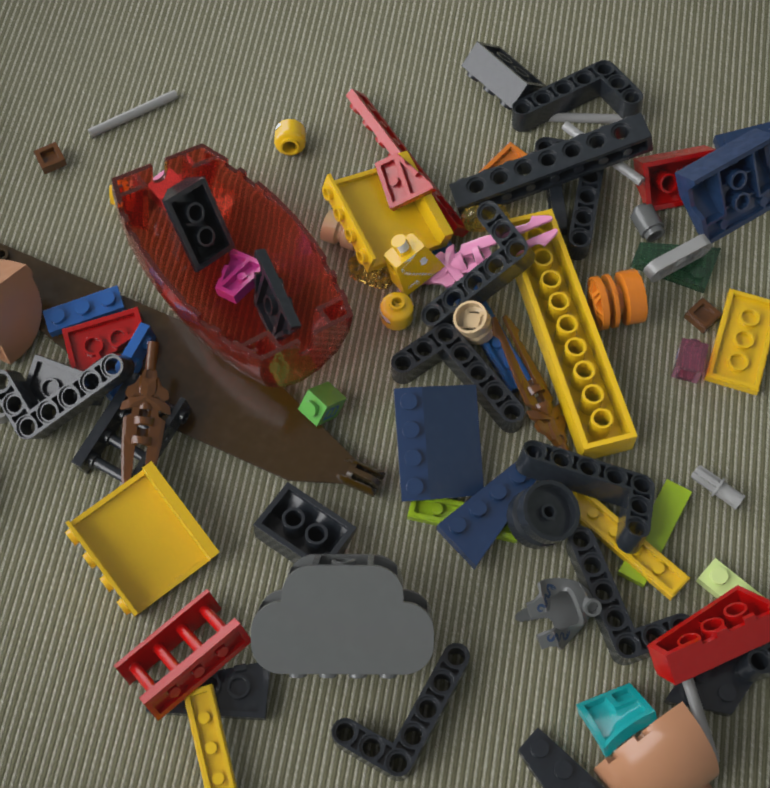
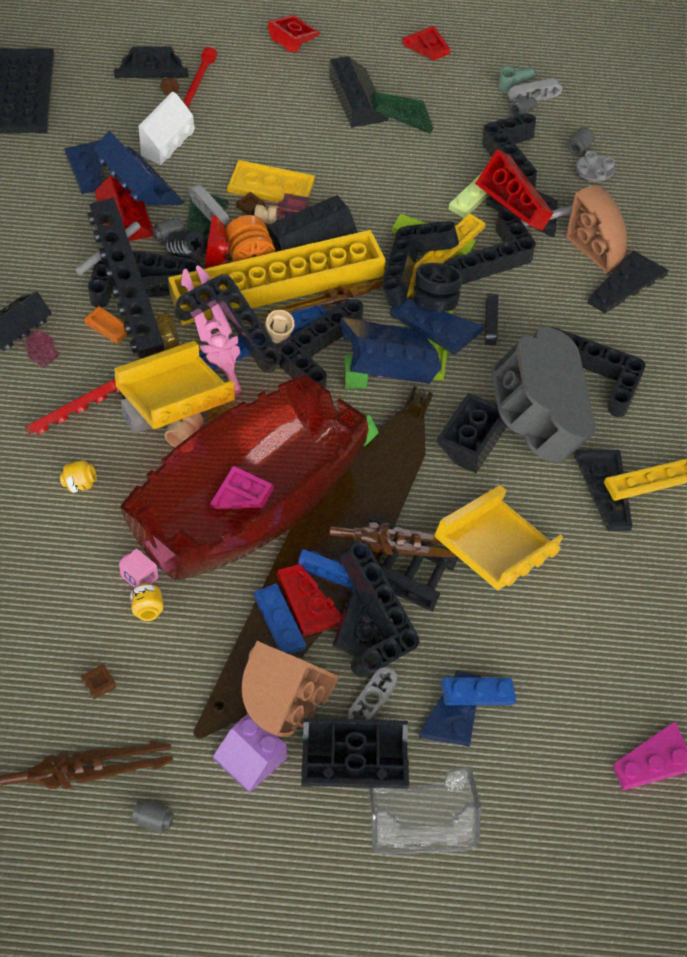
camera: 100 degrees left, 10 degrees down
light grey bar [87,90,178,138] -> none
red fence [113,589,251,721] -> none
black slope [162,177,236,272] -> none
black wing [254,249,302,343] -> none
wing [374,152,437,211] -> none
yellow head [380,292,414,331] -> none
yellow torso [384,233,445,295] -> none
black beam [512,60,643,132] -> none
dark grey piece [515,578,602,650] -> none
light grey bar [548,113,645,124] -> none
teal plate [576,683,657,757] -> none
light grey axle [691,465,746,510] -> none
none -> clear pink brick [25,330,59,368]
none -> black piece [165,231,207,258]
none -> red slope [204,215,230,269]
none -> tan wheel [255,204,277,225]
none -> black slope [267,195,358,252]
none -> black beam [485,293,498,346]

